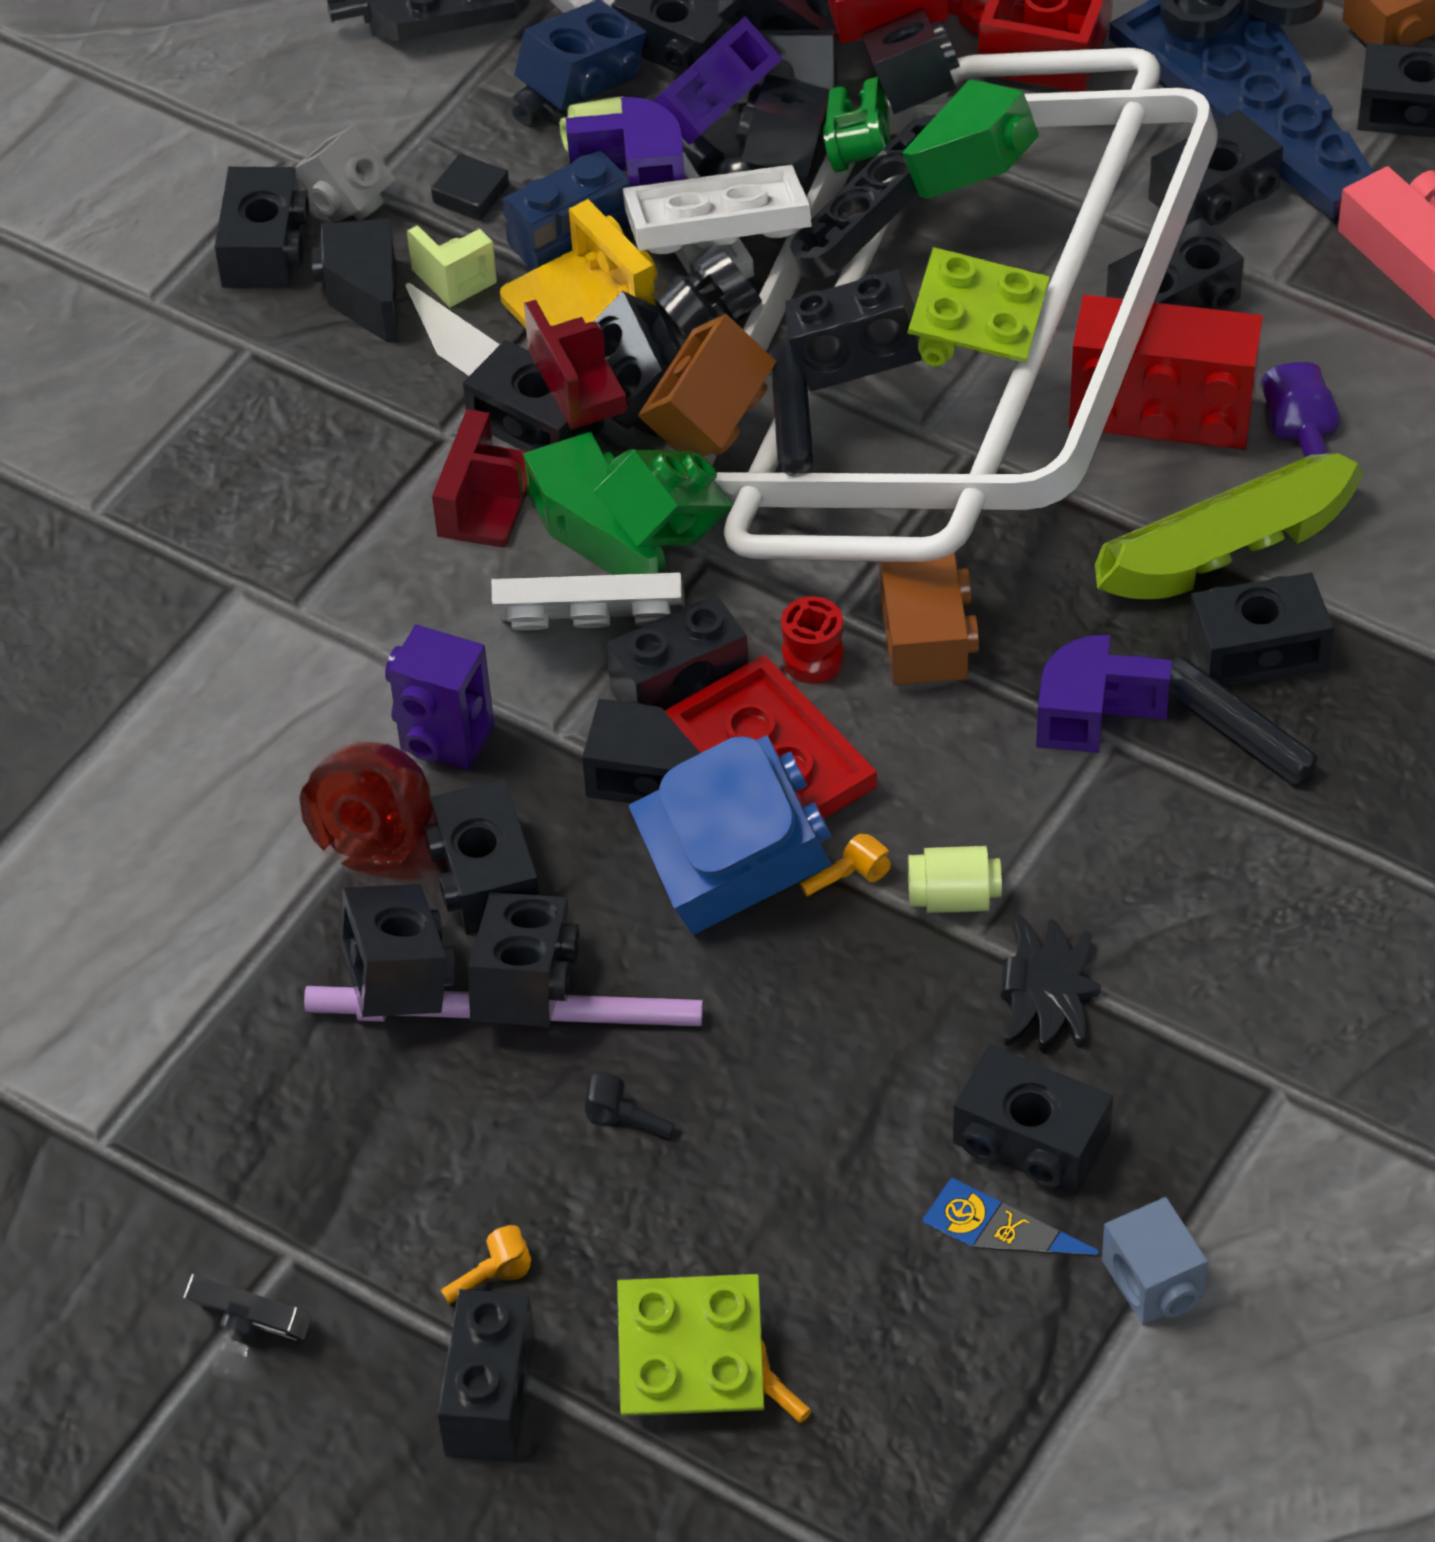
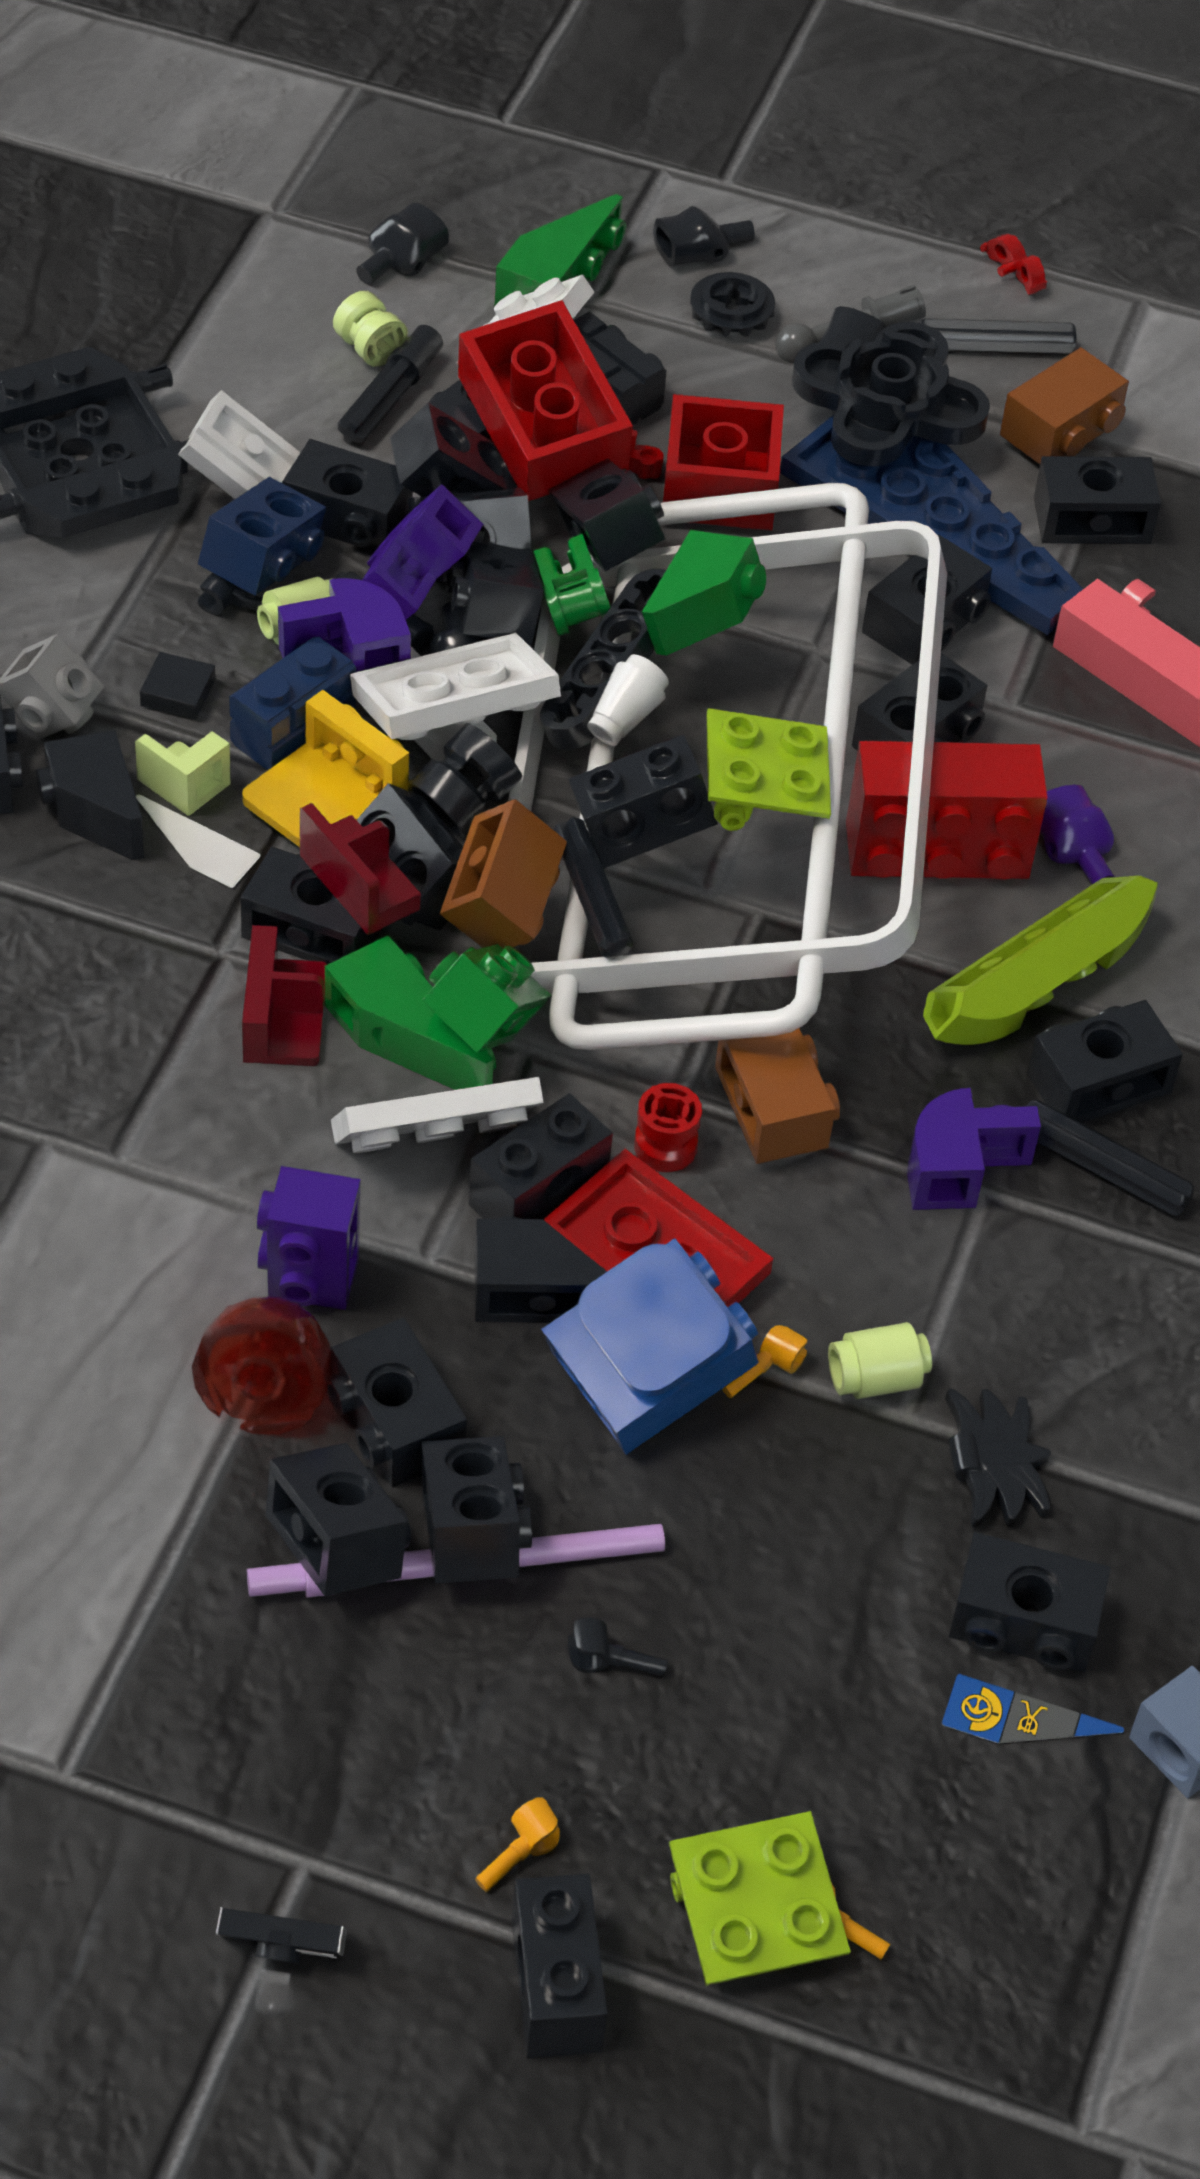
camera: 20 degrees left, 0 degrees up
none -> white cone [587,654,669,746]

